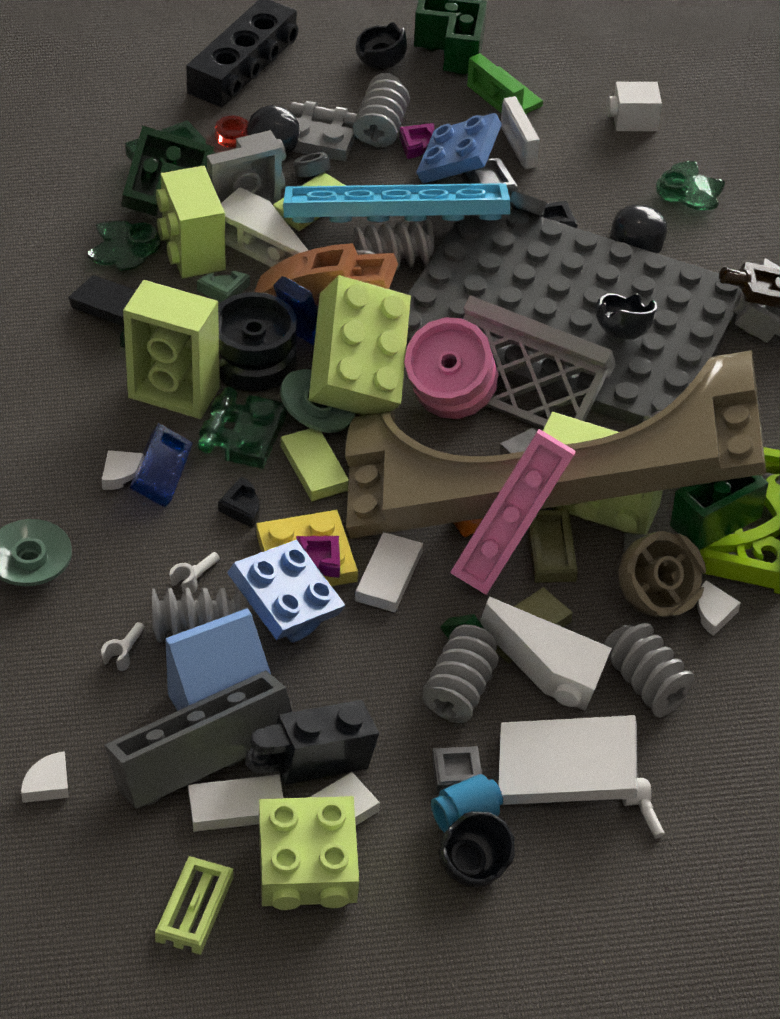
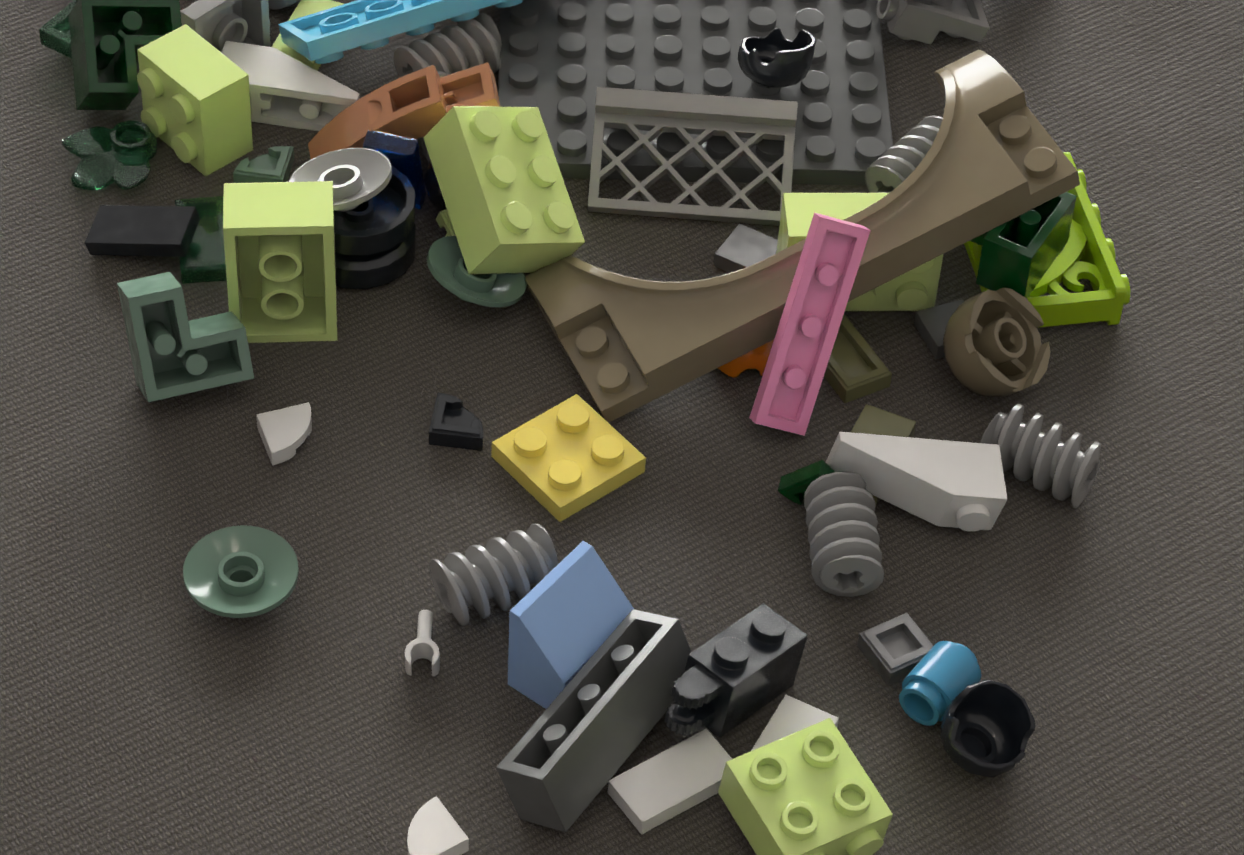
camera: 25 degrees left, 0 degrees up
clear blue tile [130,423,193,508] -> none
white hand [169,552,220,594] -> none
clear green plate [197,387,287,469] -> none
medium blue plate [227,540,345,642] -> none
yellowish green tile [281,428,349,502] -> none
magenta tile [296,536,340,578] -> none
white tile [355,532,423,612] -> none
bright pink wheel [404,317,498,419] -> none
white tile [499,715,638,805] -> none
white hand [622,778,665,839] -> none
white tile [697,581,741,636] -> none
none -> sand green brick [117,272,254,402]
none -> light grey dish [289,148,392,211]

